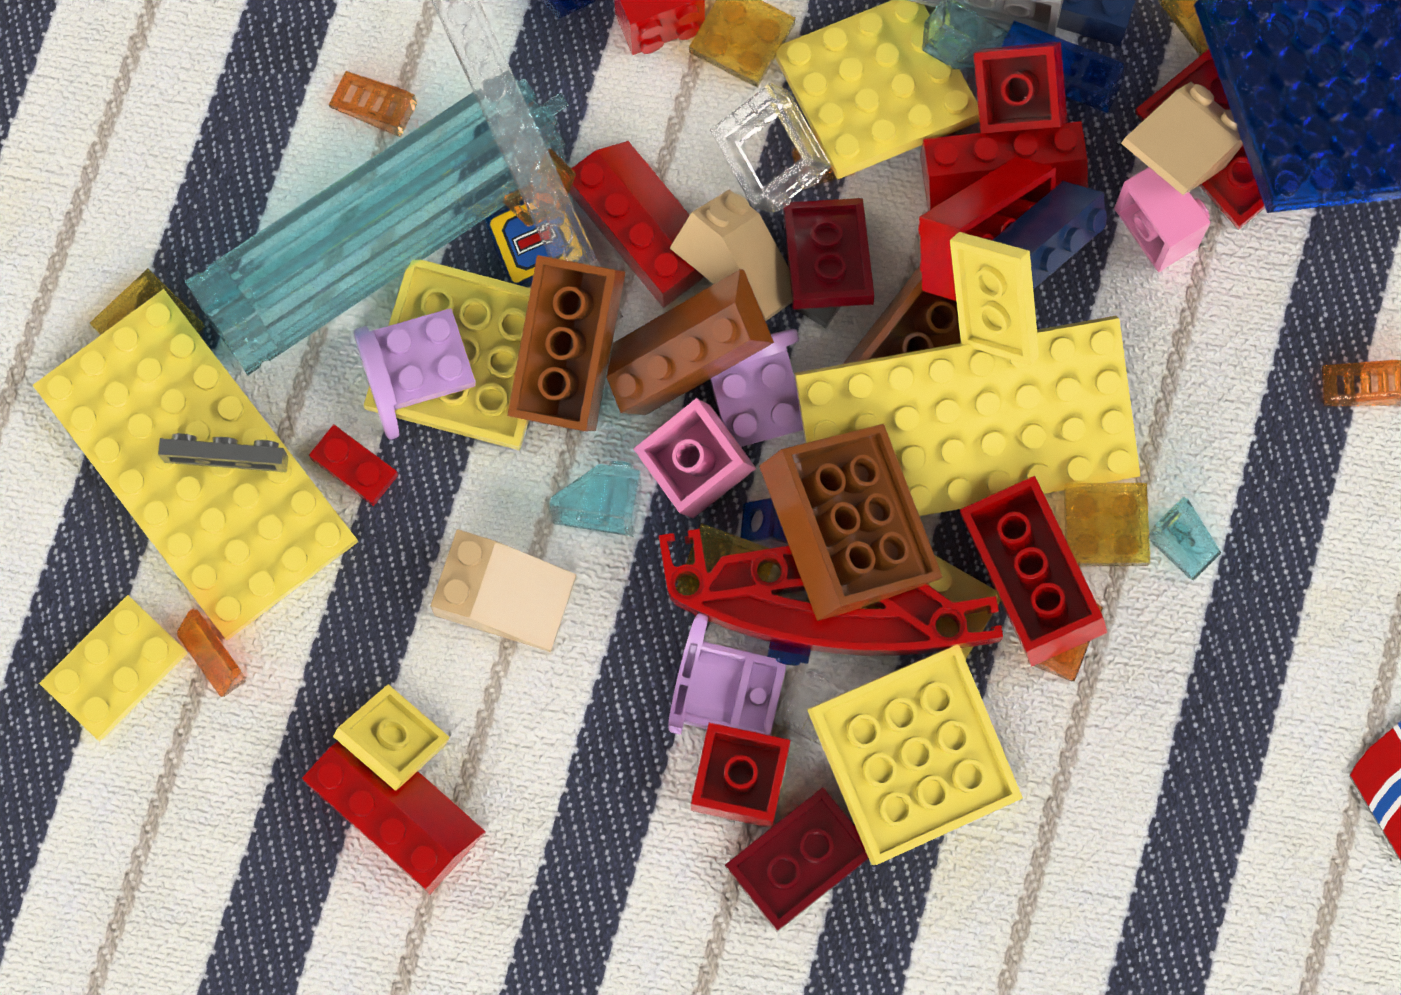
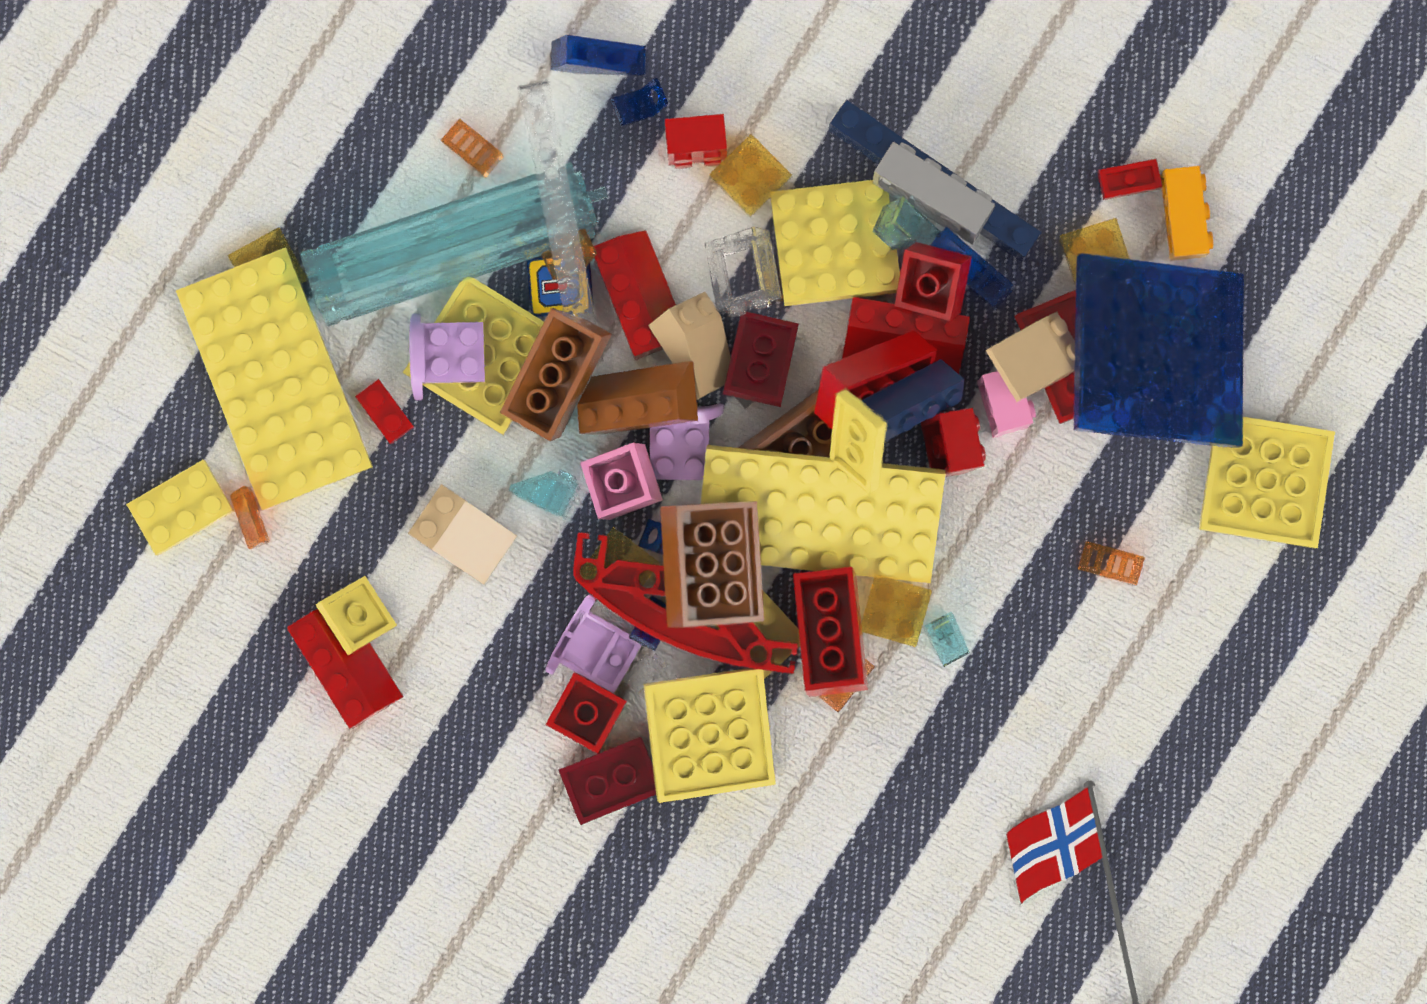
camera: 15 degrees right, 10 degrees up
dark grey plate [158,433,288,472] -> none
none -> red brick [921,408,986,477]

